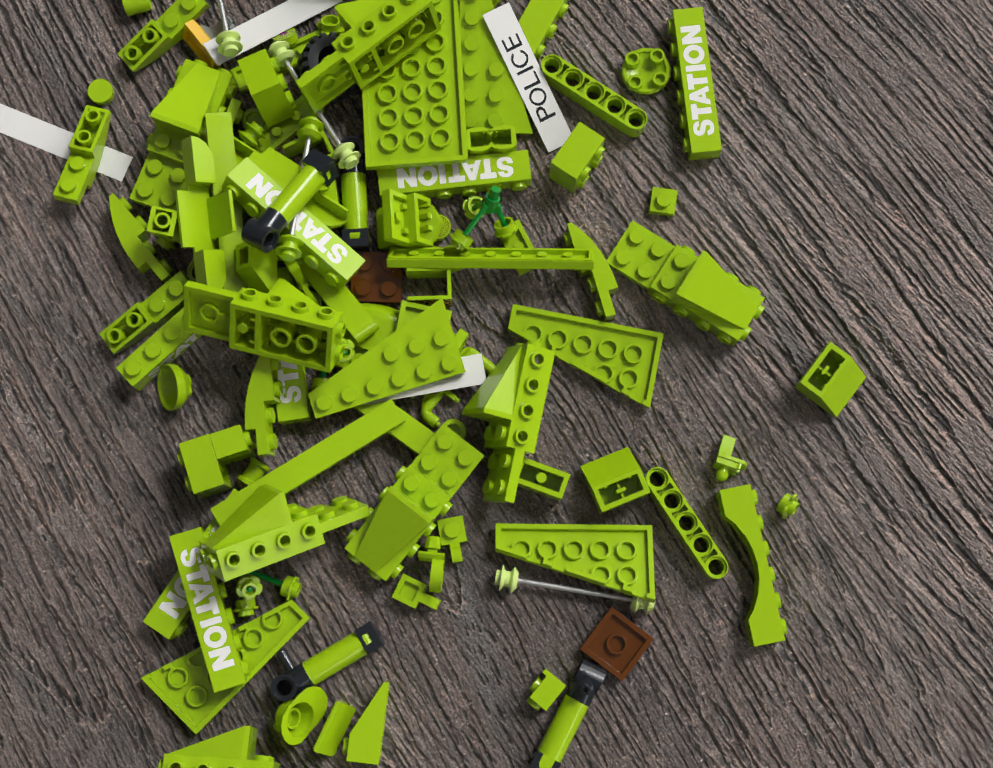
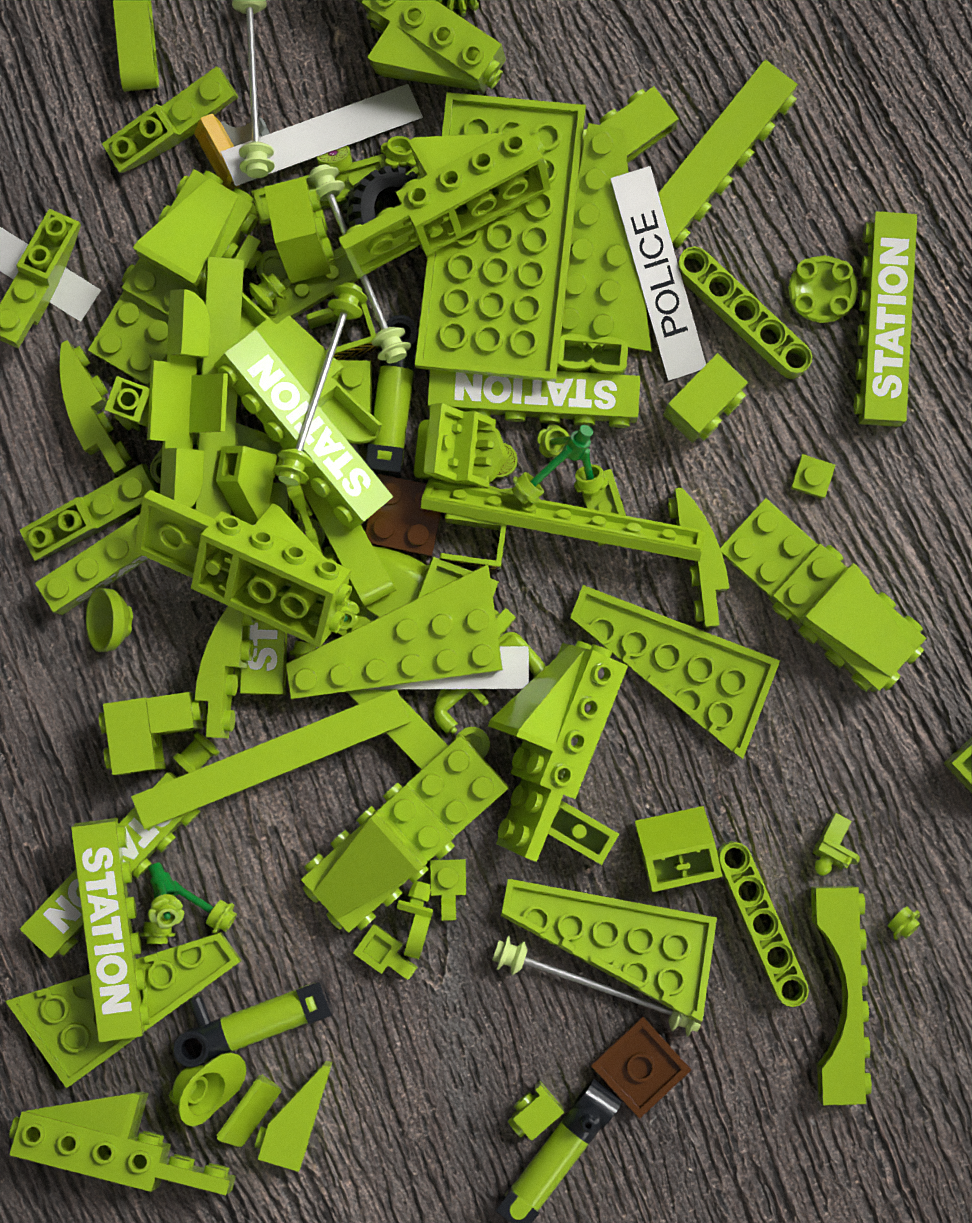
camera: 15 degrees right, 5 degrees up
lime tile [88,79,115,106] -> none
lime wedge [198,484,370,582] -> none
piece [241,148,339,253] -> none

